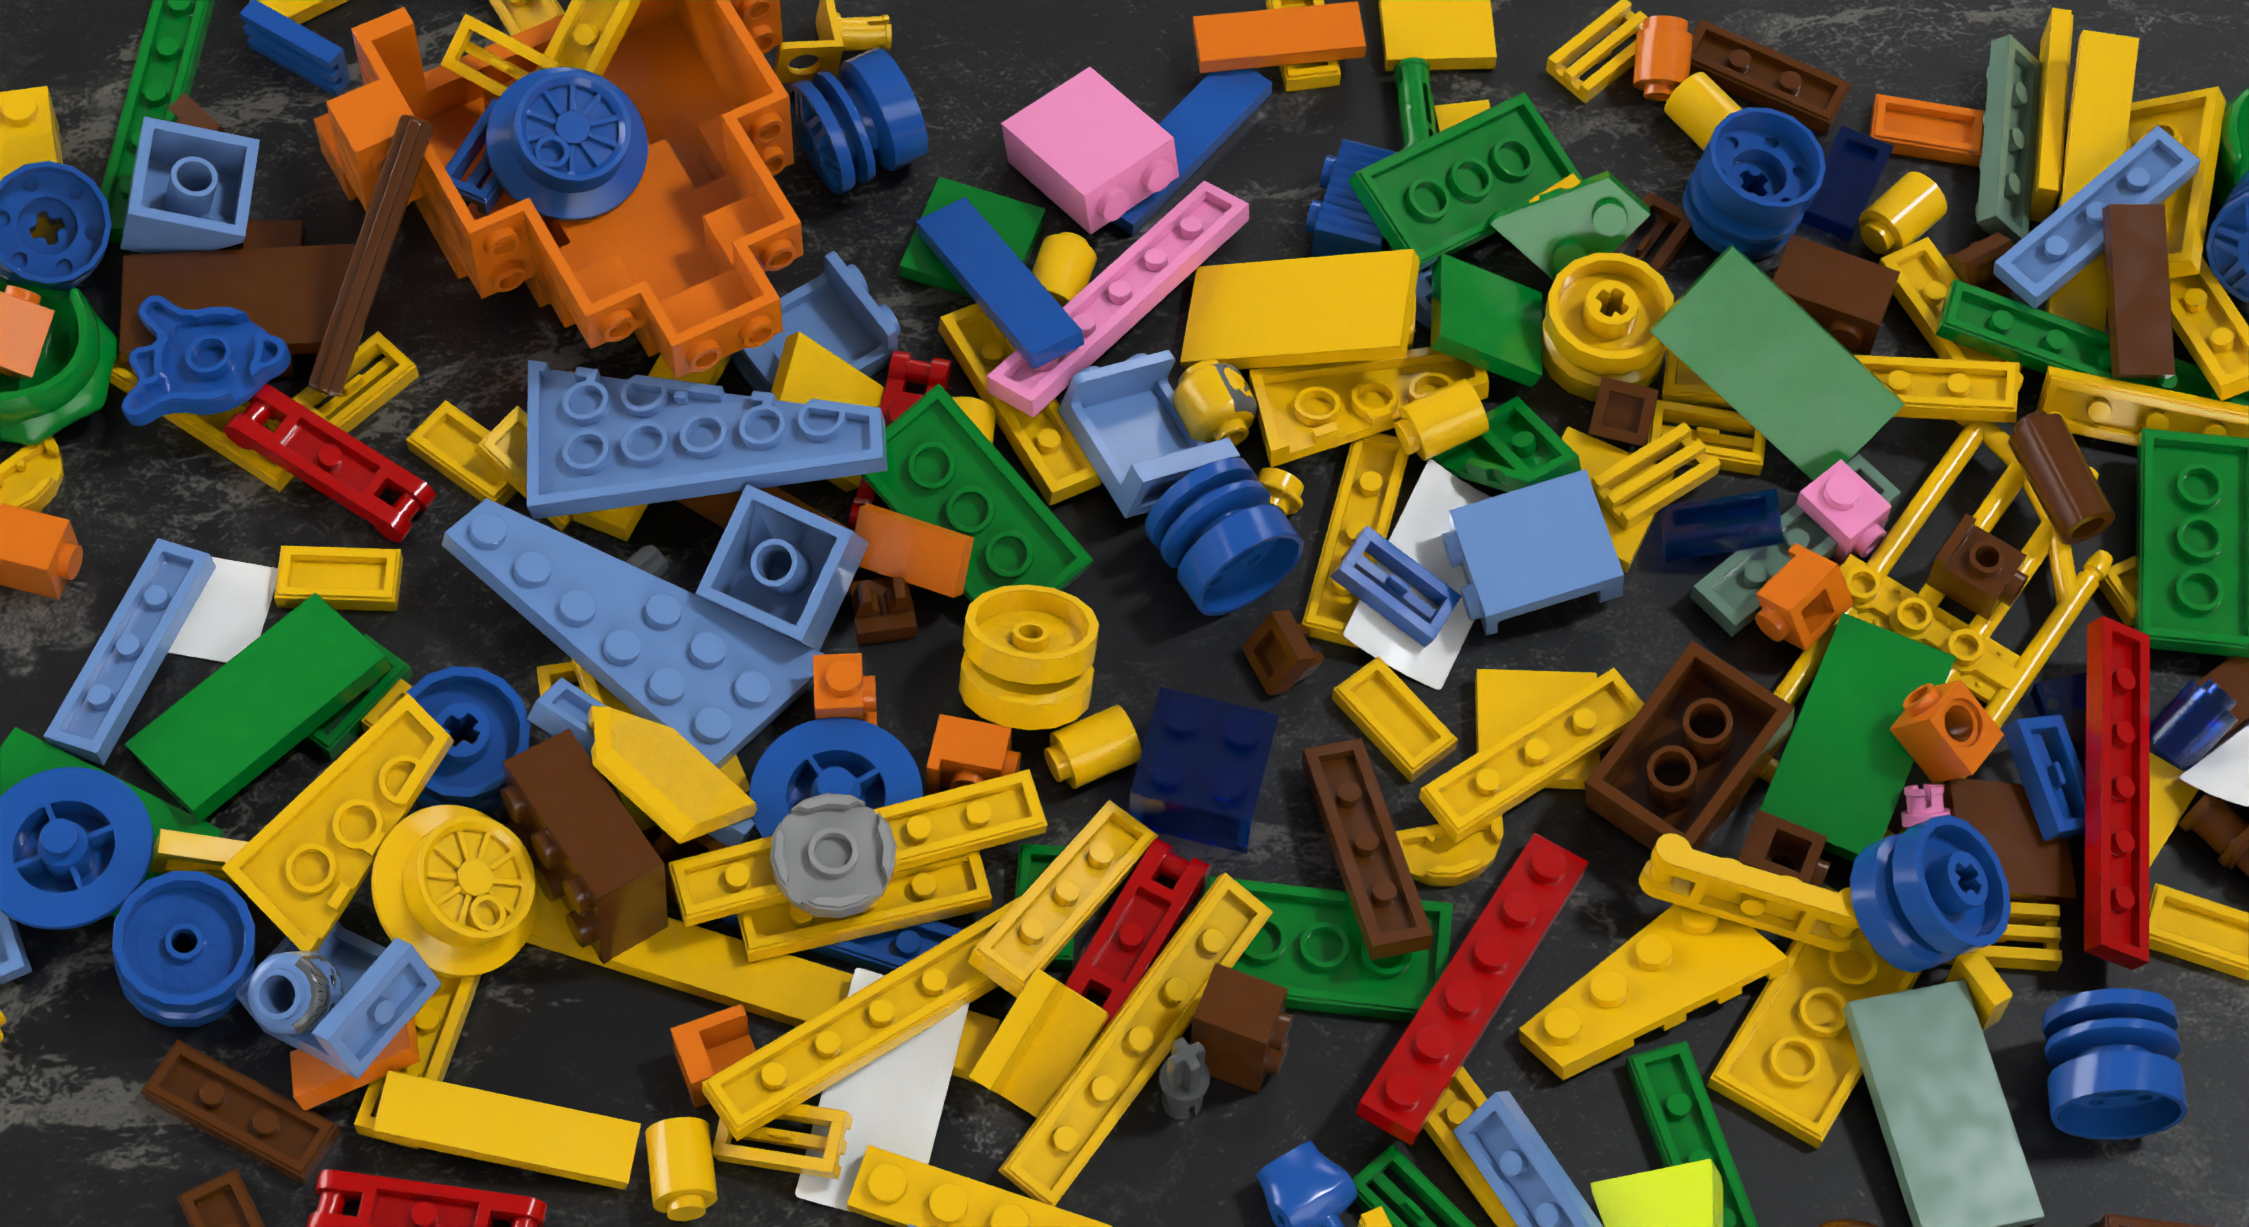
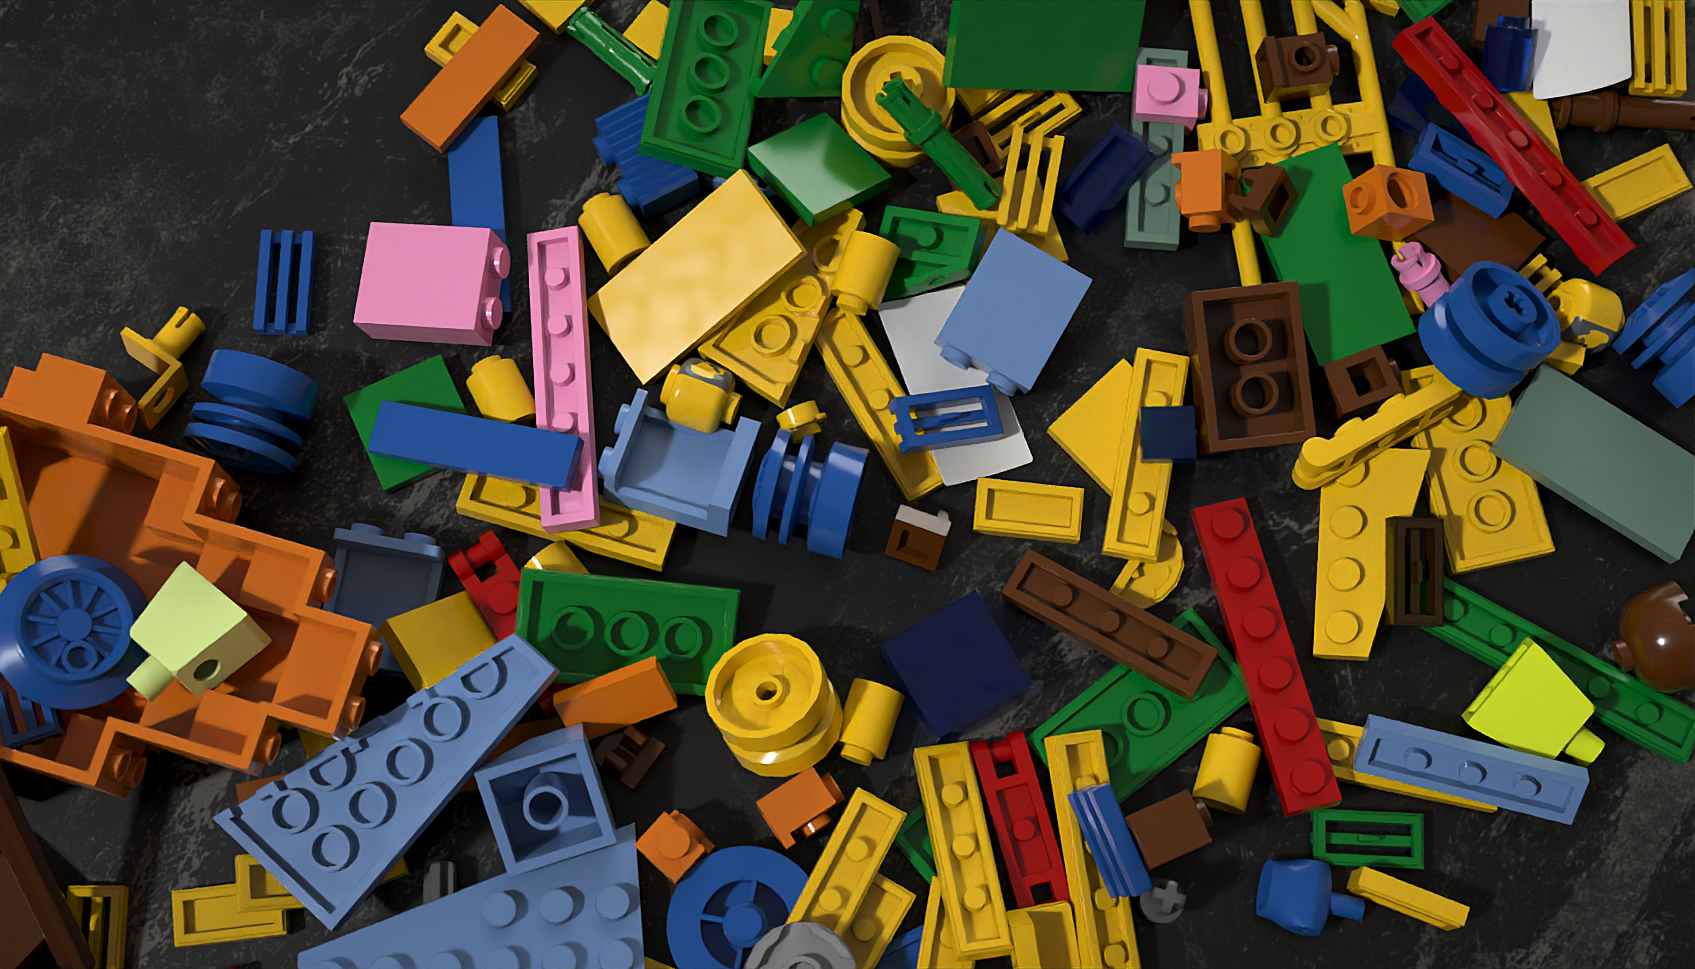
camera: 45 degrees left, 15 degrees up
none -> yellowish green torso [126,561,272,703]
none -> blue tile [253,230,317,336]
none -> yellow brick [578,192,652,276]
none -> green pin [875,77,1003,211]
none -> blue tile [1067,783,1153,898]
none -> clear blue tile [1138,406,1197,463]
none -> yellow brick [1192,727,1262,814]
none -> reddish brown tile [1228,162,1299,238]
none -> dark brown tile [1385,516,1444,628]
none -> yellow head [1546,278,1625,354]

